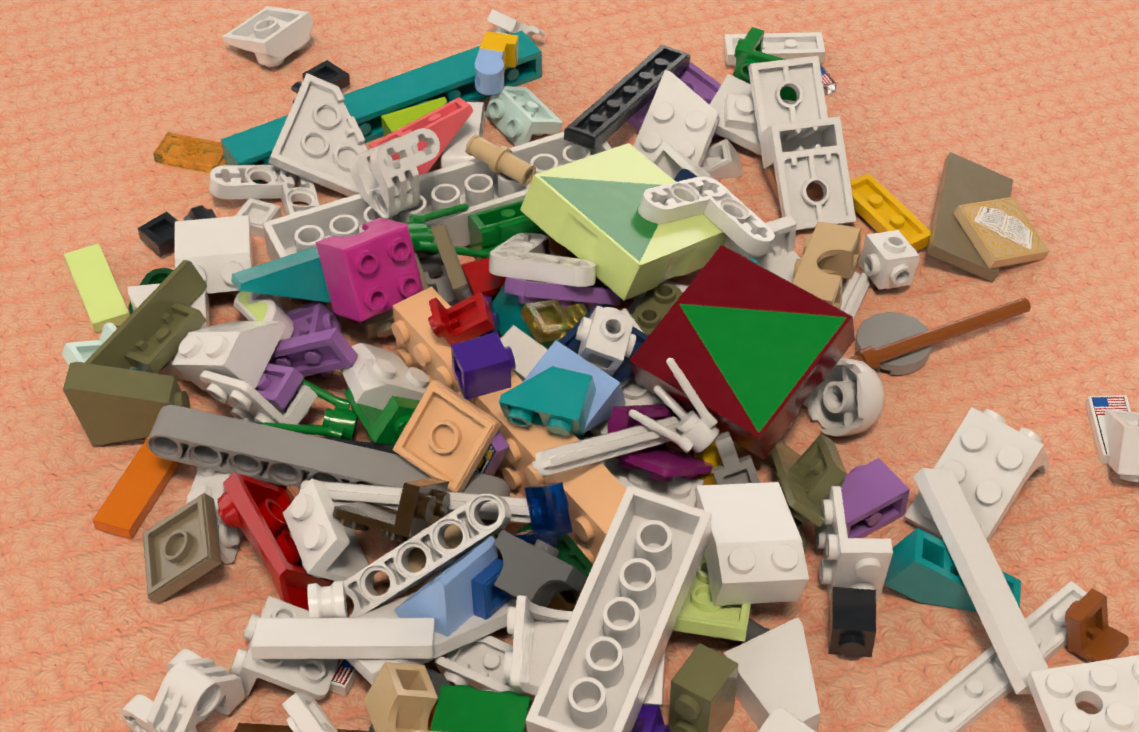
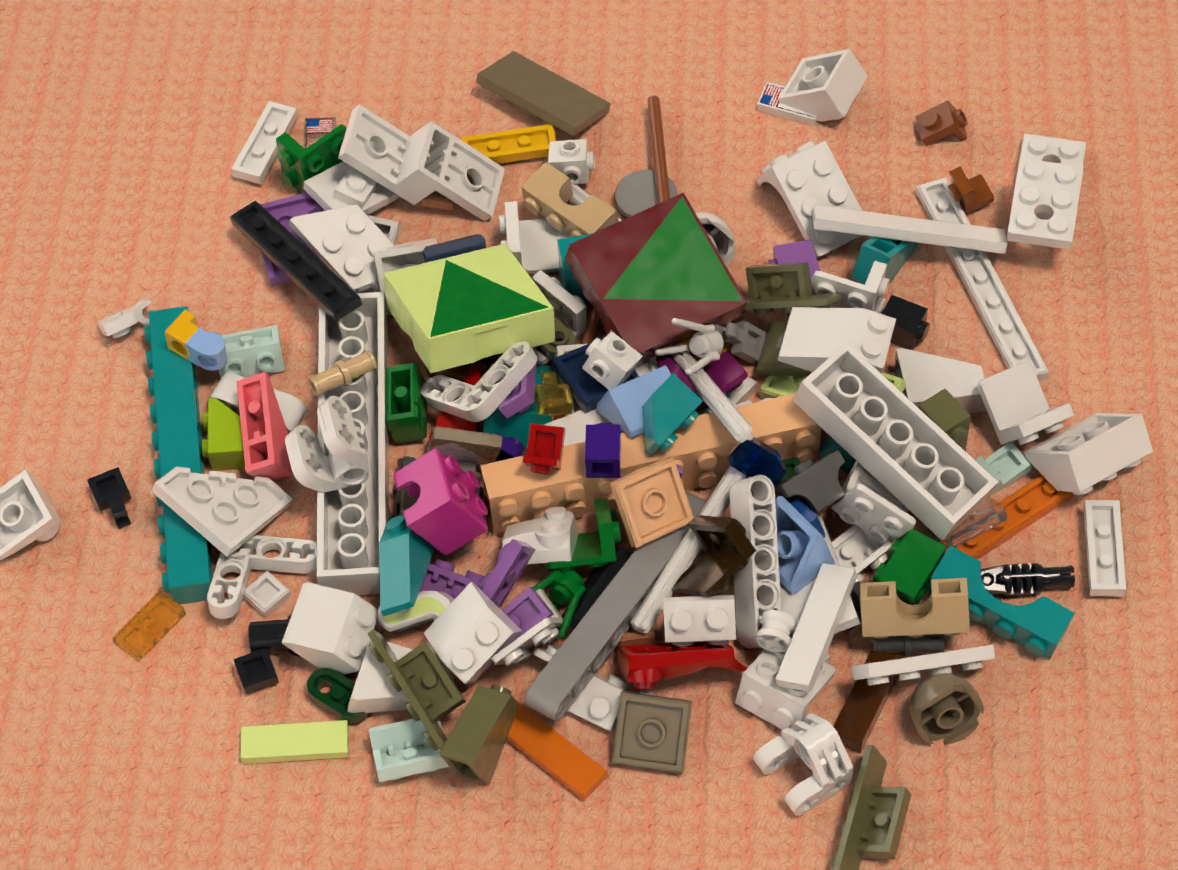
camera: 65 degrees left, 10 degrees up
green plant [402,203,490,258] -> none
white beam [637,176,775,256] -> none
tile [953,197,1050,269] -> none

